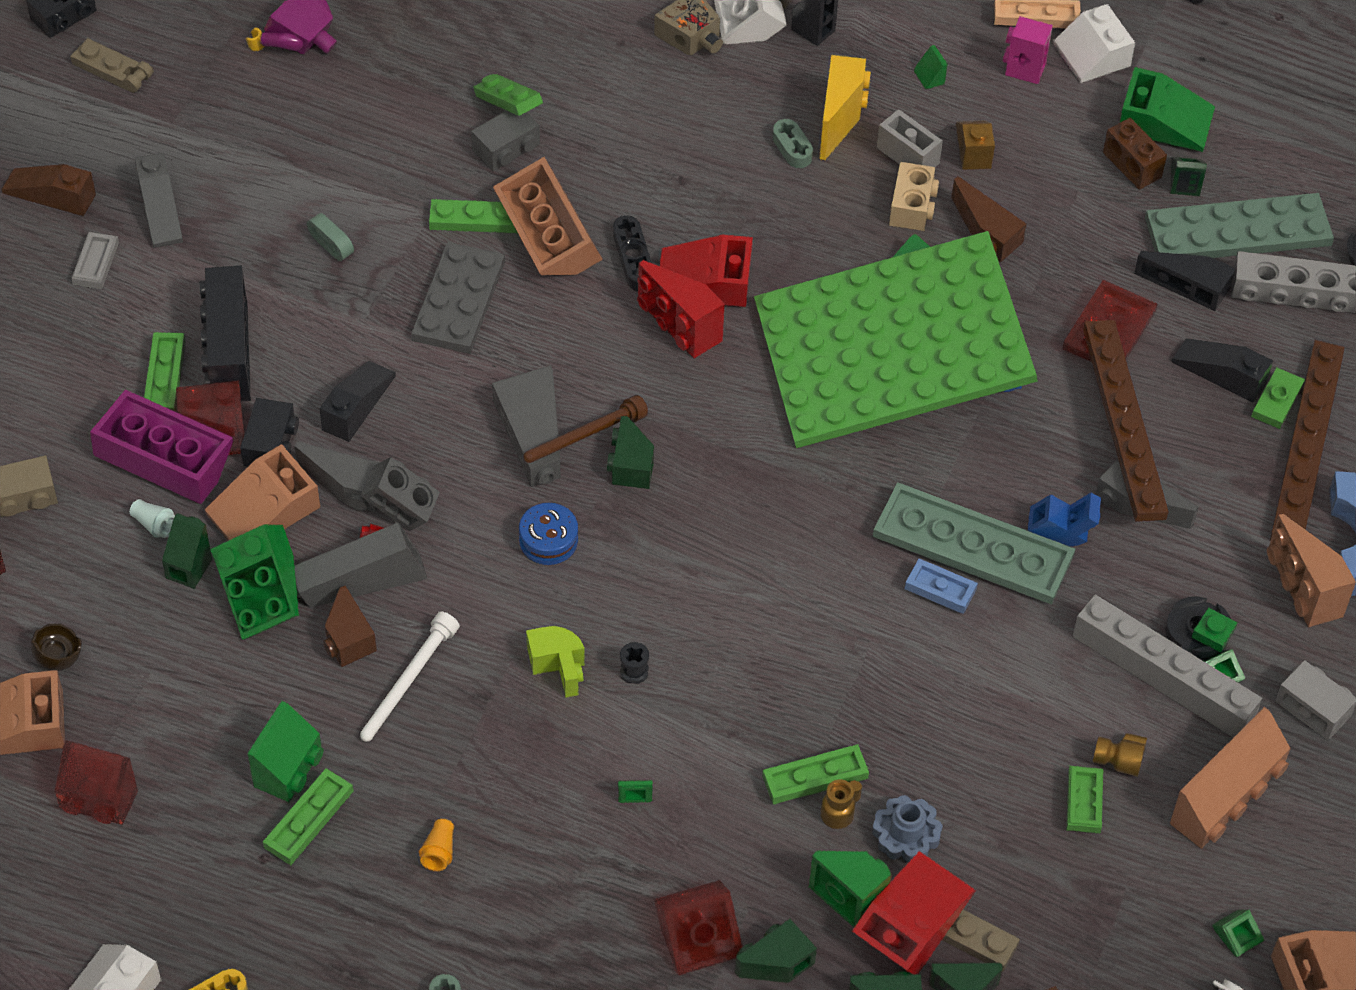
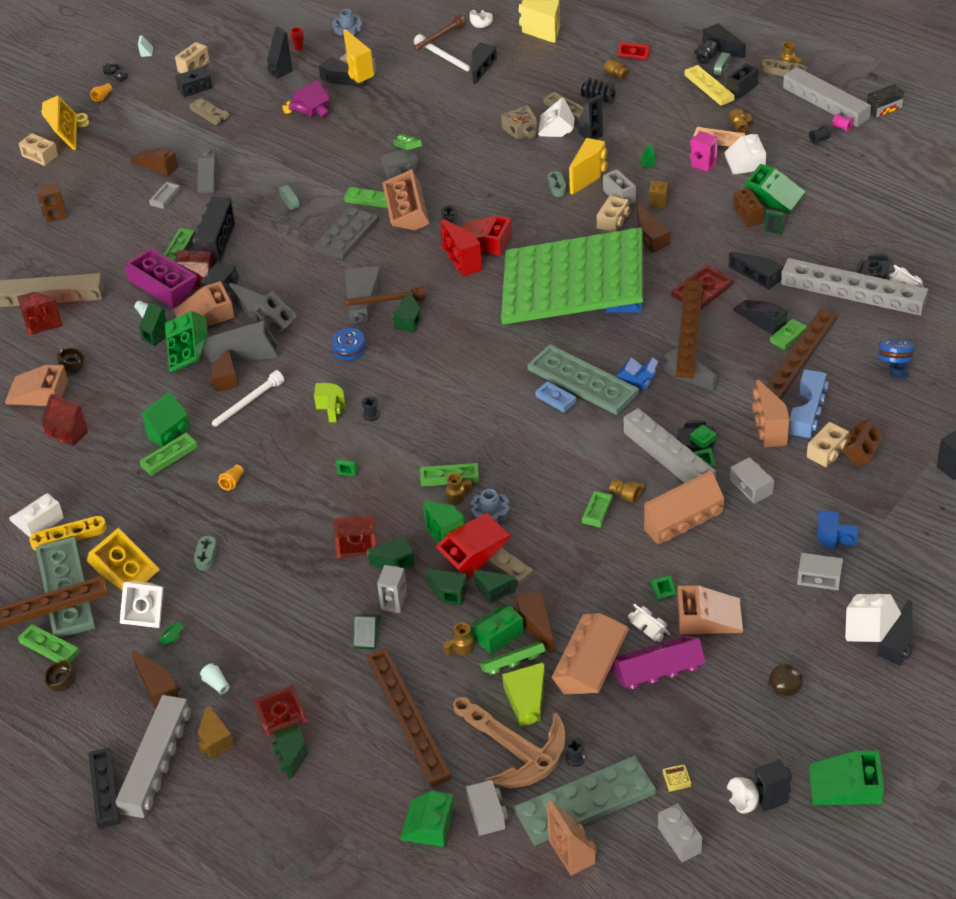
camera: 20 degrees right, 10 degrees down
black slope [319,361,396,442] -> none
sand green plate [1145,193,1334,258] -> none

